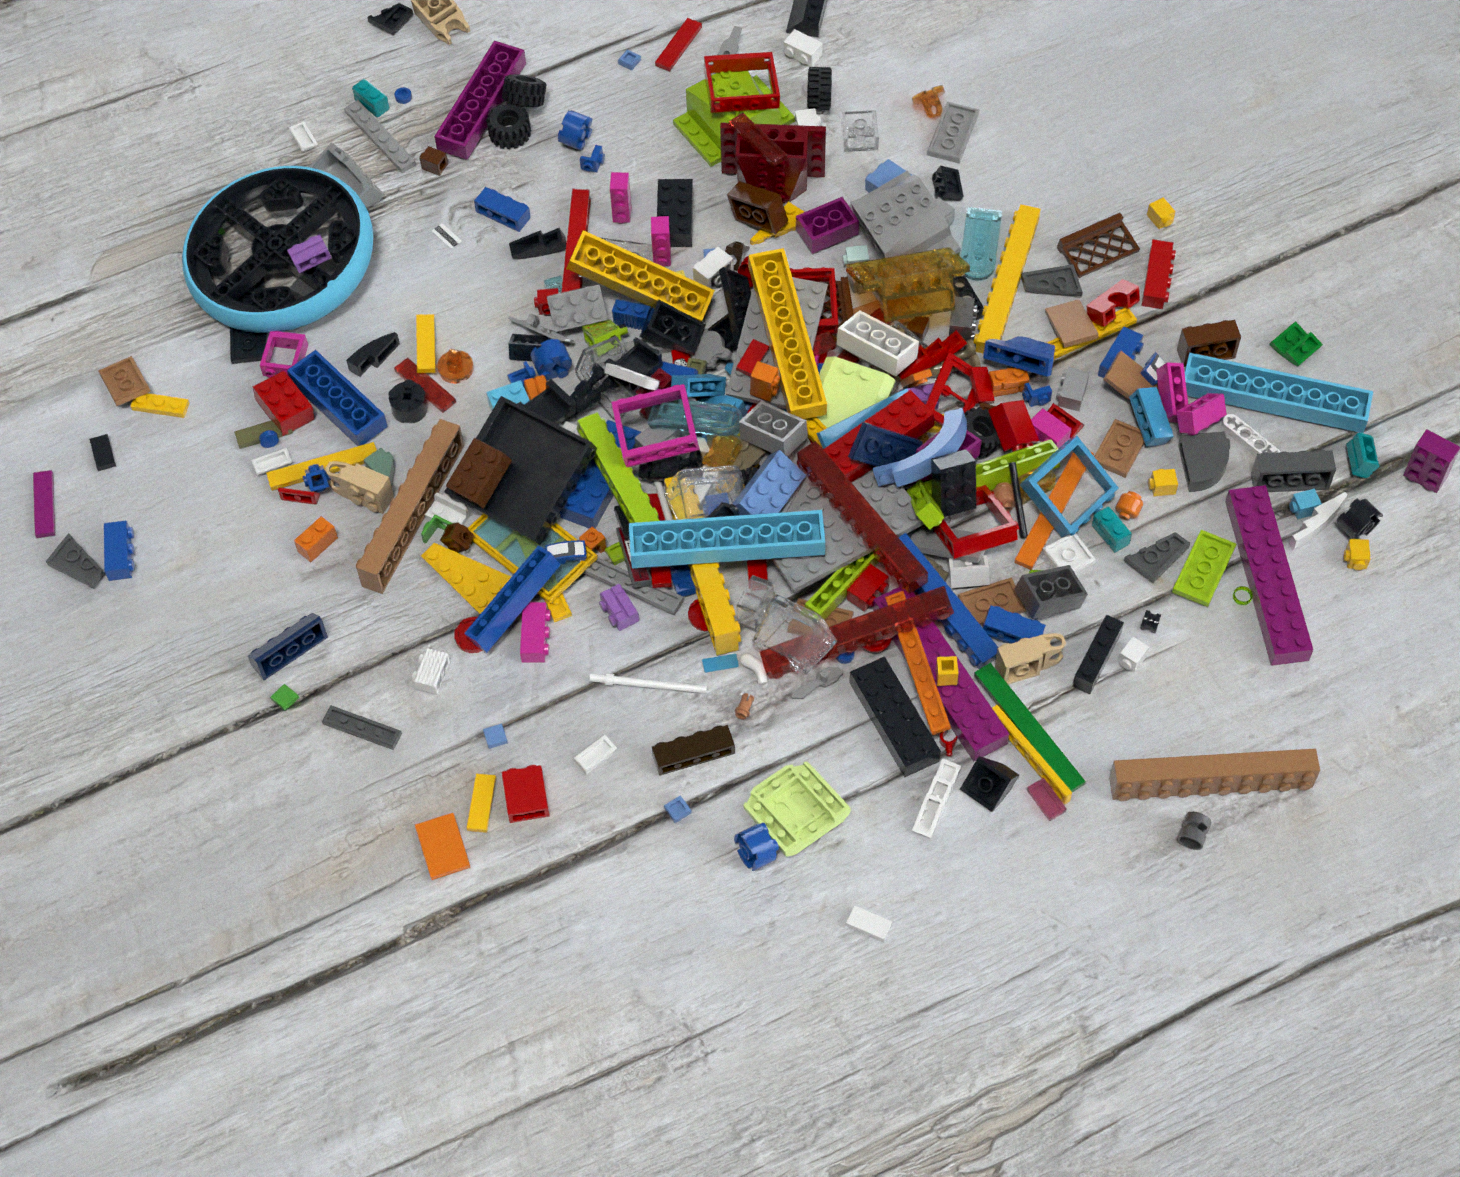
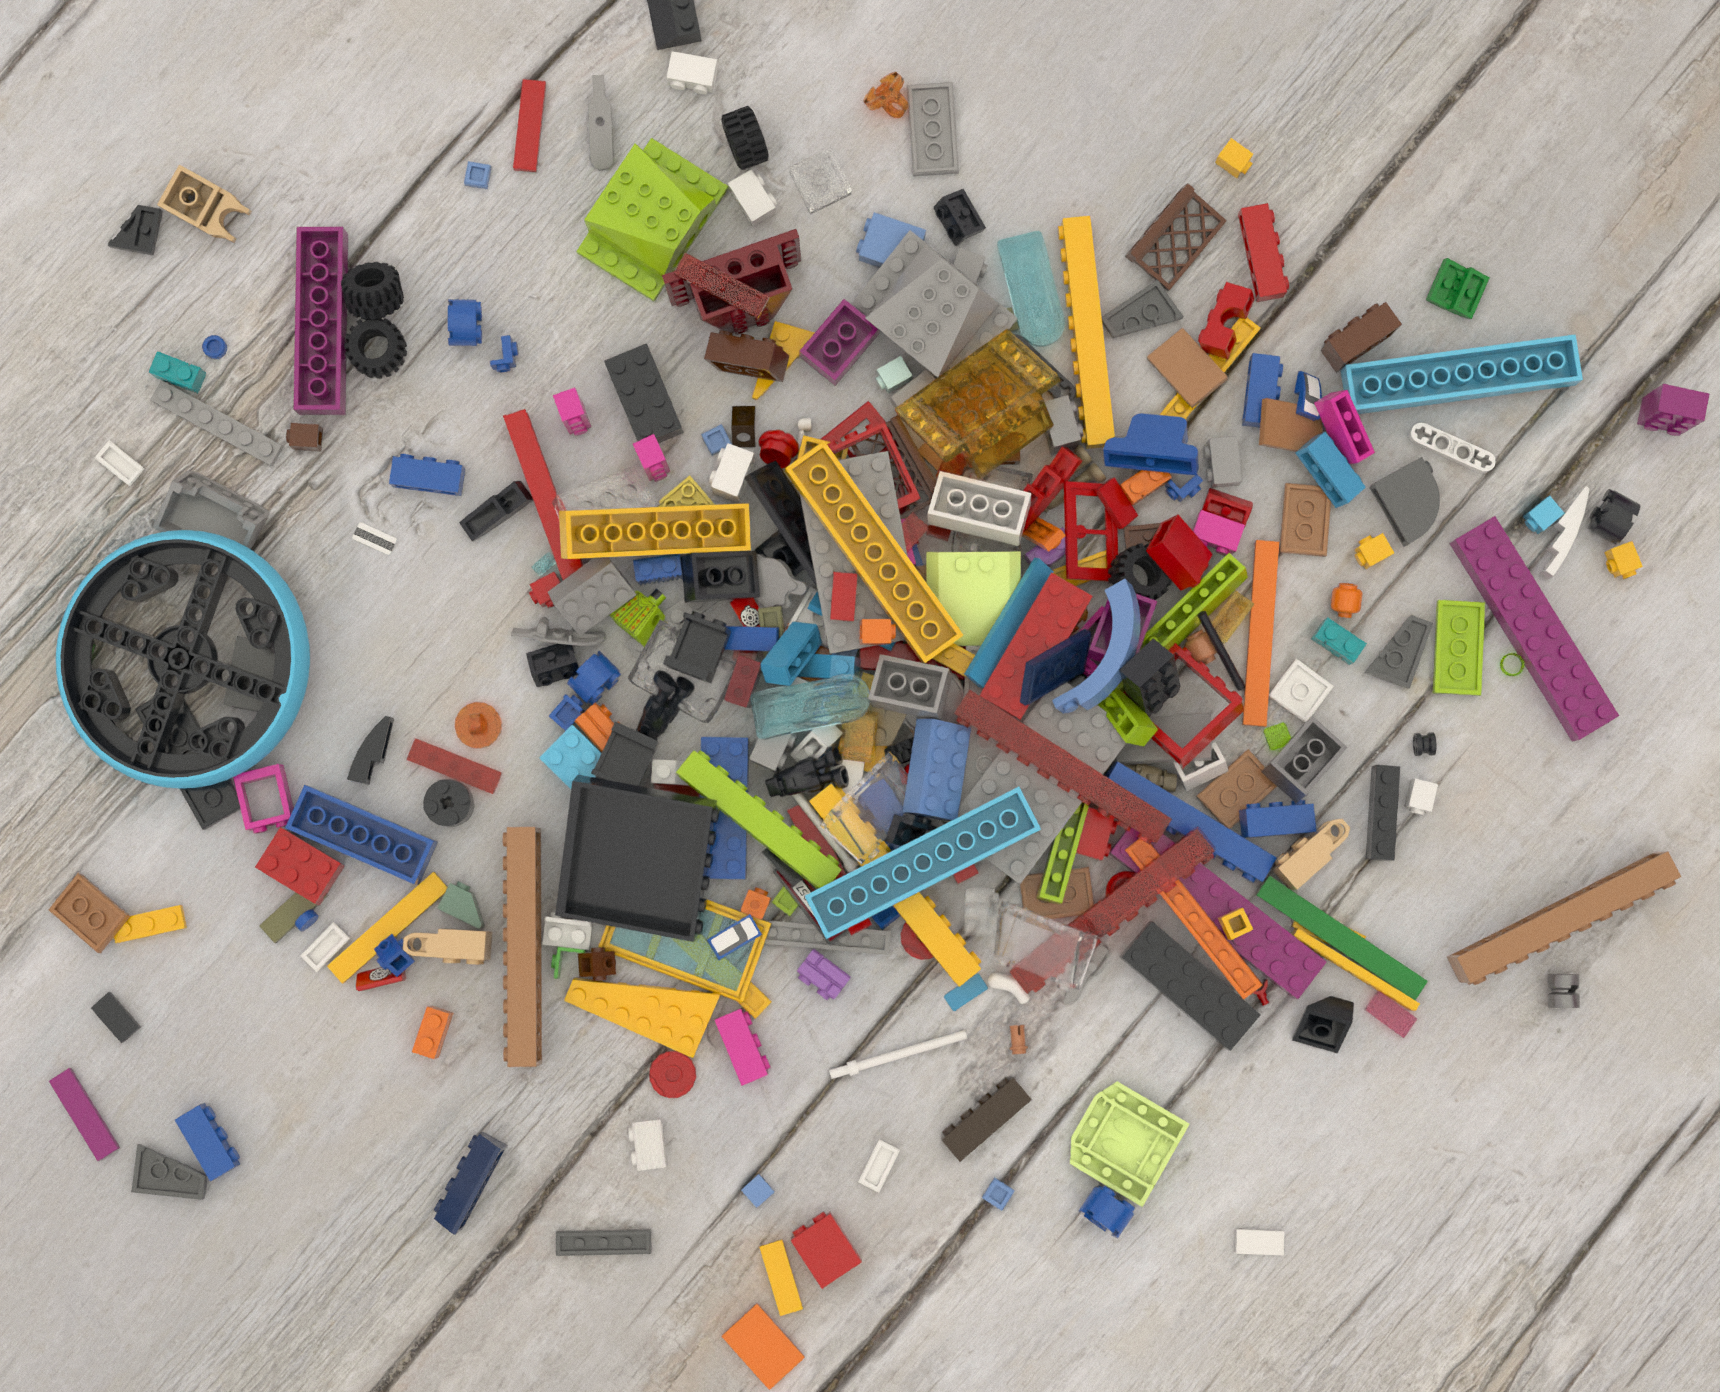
camera: 25 degrees left, 25 degrees up
bright green tile [270,684,299,711] -> none
medium lavender brick [287,234,331,273] -> none
yellow tile [416,314,435,373] -> none
reddish brown brick [446,438,512,509] -> none
blue brick [464,545,560,653] -> none
white beam [604,363,660,390] -> none
dark pink window [611,384,700,468] -> none
red window [704,52,780,113] -> none
white slope [912,758,961,838] -> none
dark azure window [1020,436,1119,537] -> none
dark pink brick [1176,393,1227,435] -> none
dark grey brick [1251,450,1336,492] -> none
teal brick [1346,433,1380,478] -> none

